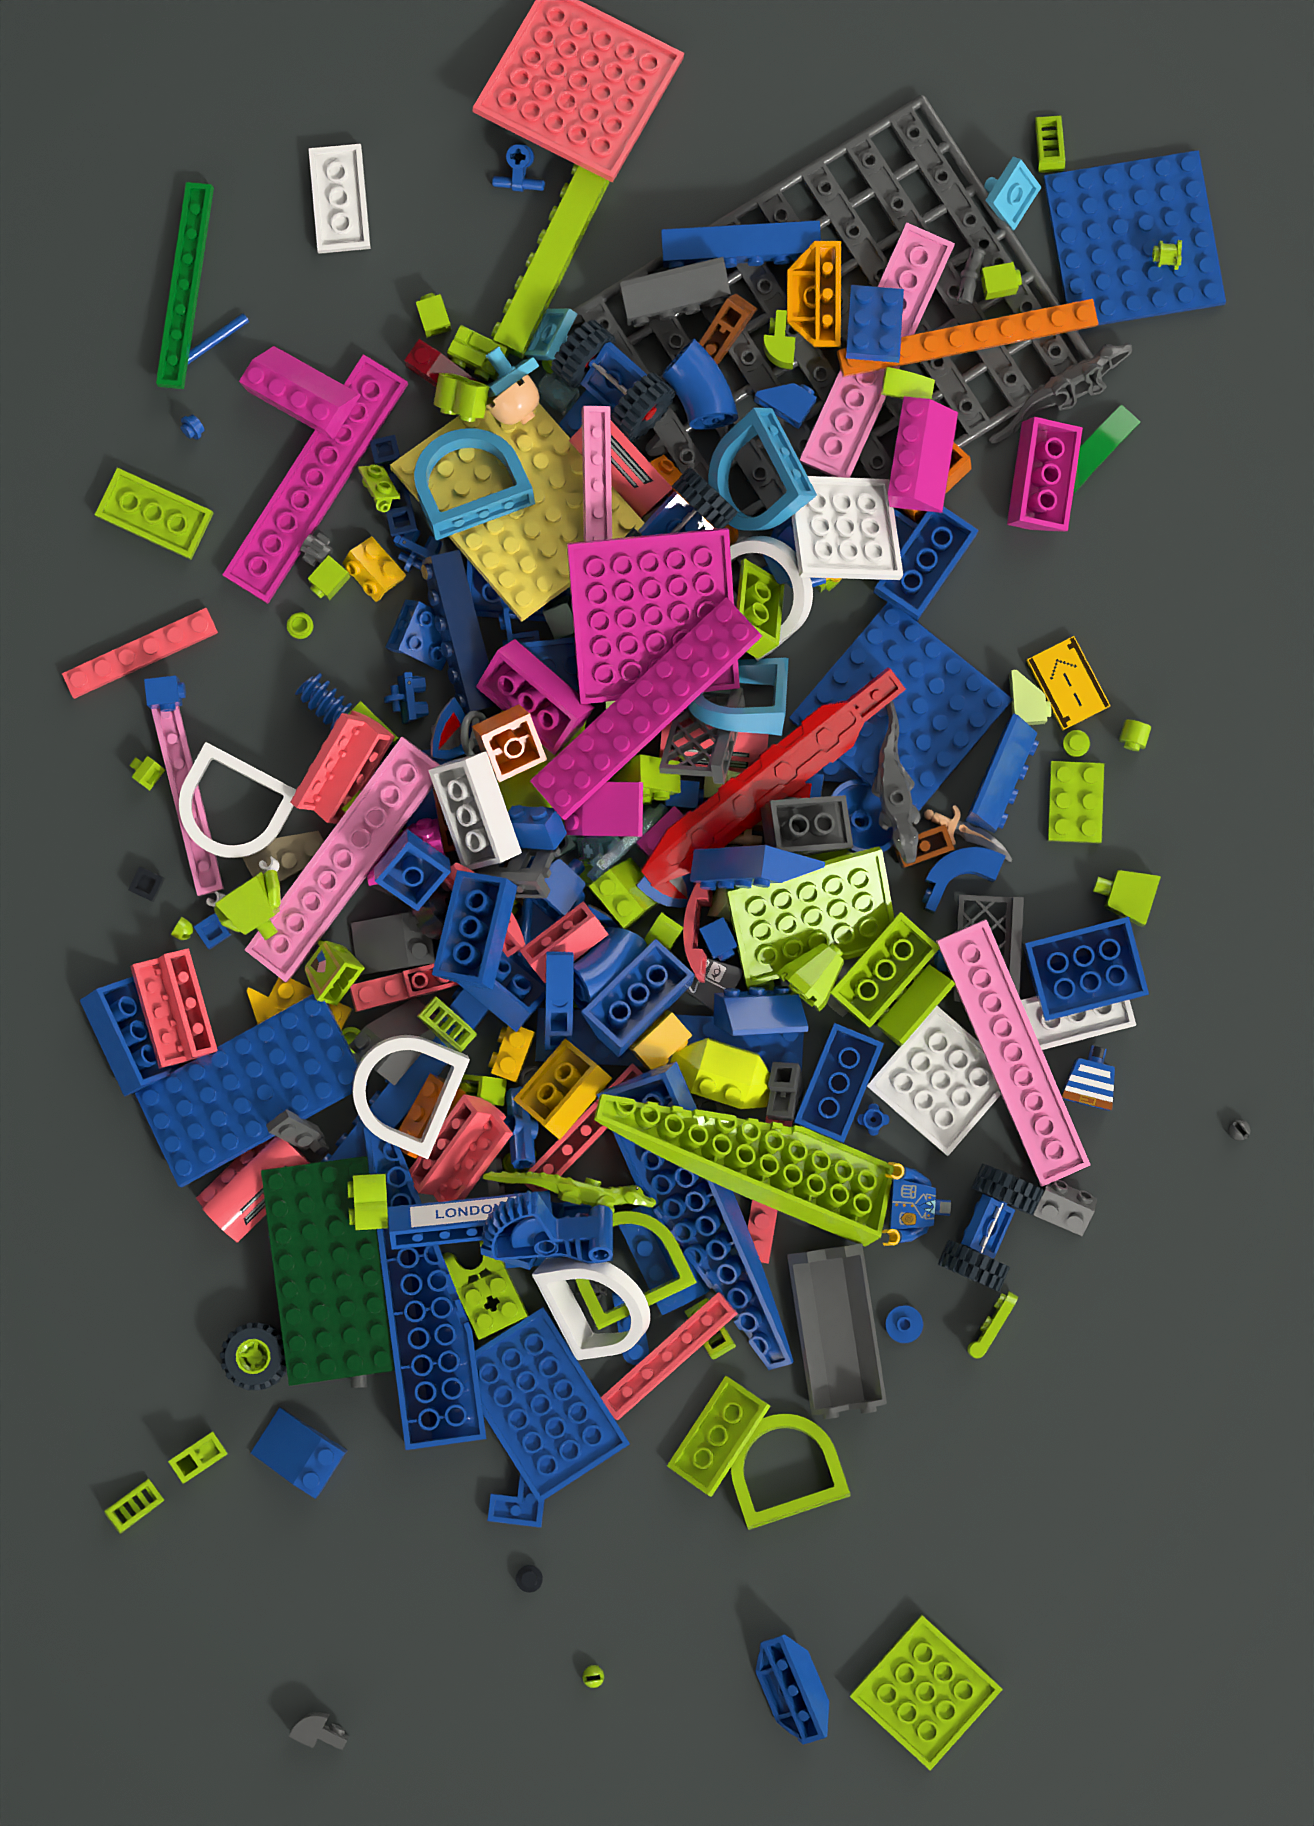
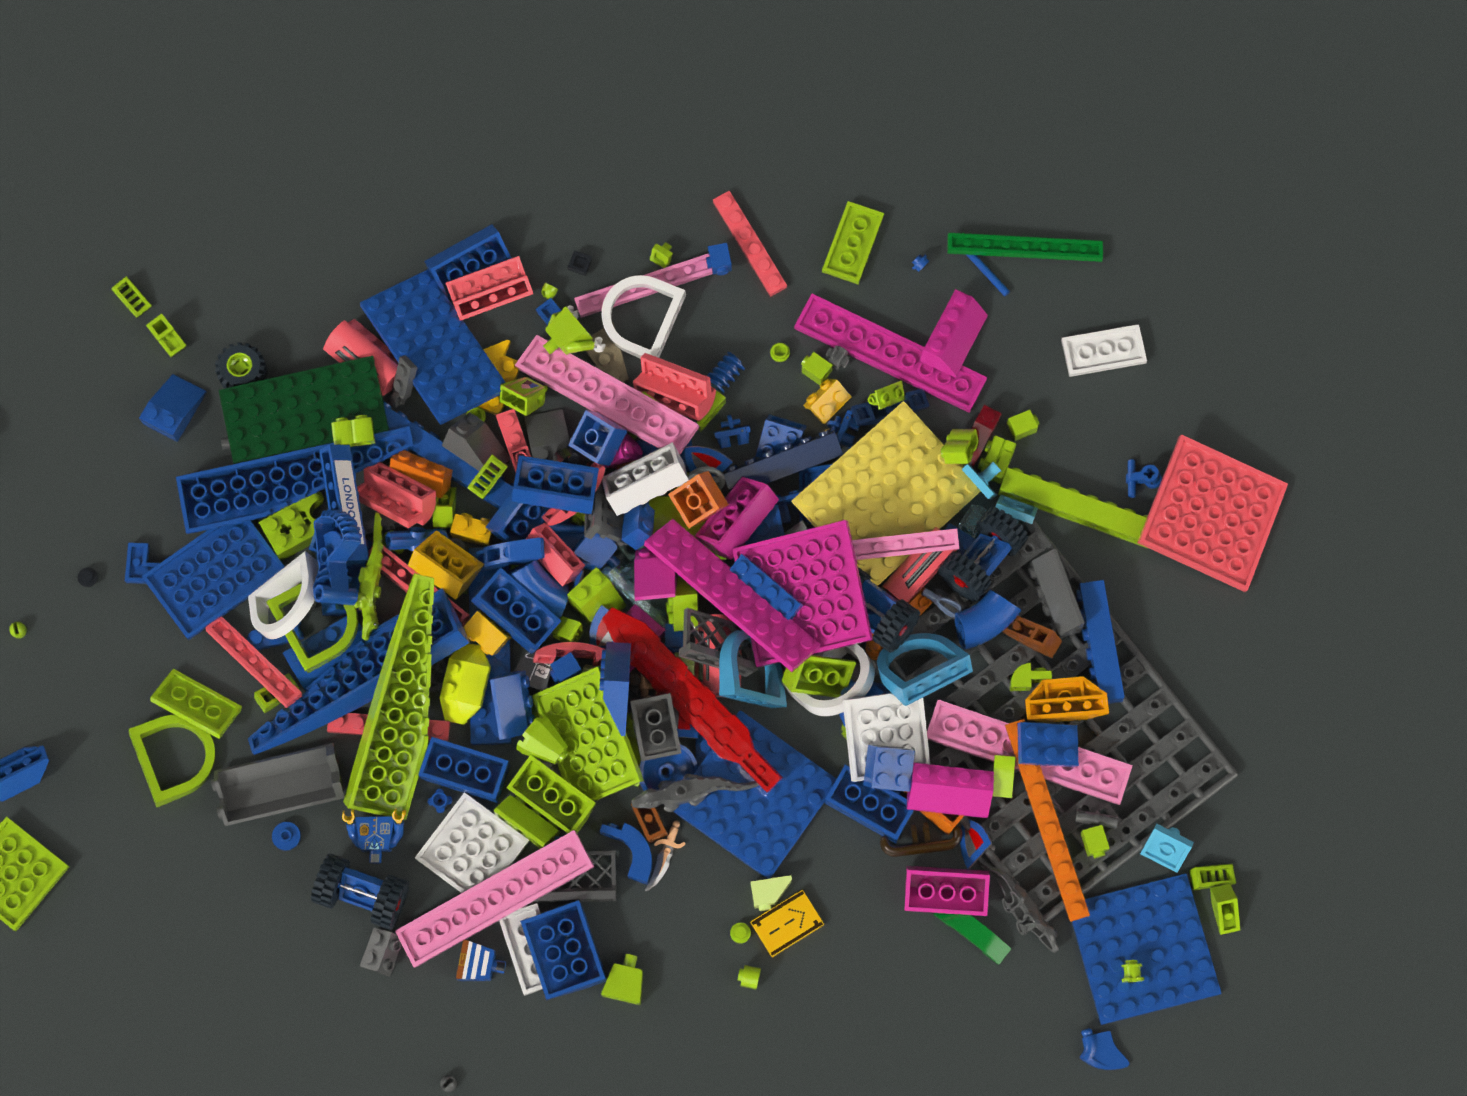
camera: 85 degrees right, 10 degrees down
white window [352,1035,470,1159] -> none
dark azure window [414,428,535,540] -> none
light nougat cylinder [486,374,540,425] -> none
blue slope [754,383,817,429] -> none
dark grey brick [766,1062,803,1121] -> none
blue slope [965,713,1039,833] -> none
lime plate [967,1291,1018,1358] -> none
lime plate [1047,761,1104,843] -> none
none -> blue plate [729,554,803,620]
none -> brick [863,745,915,792]
none -> dark brown piece [880,822,962,857]
none -> sand blue piece [921,588,962,617]
none -> shield [960,820,995,869]
none -> blue arm [1080,1028,1129,1070]
none -> lime slope [1210,883,1240,935]

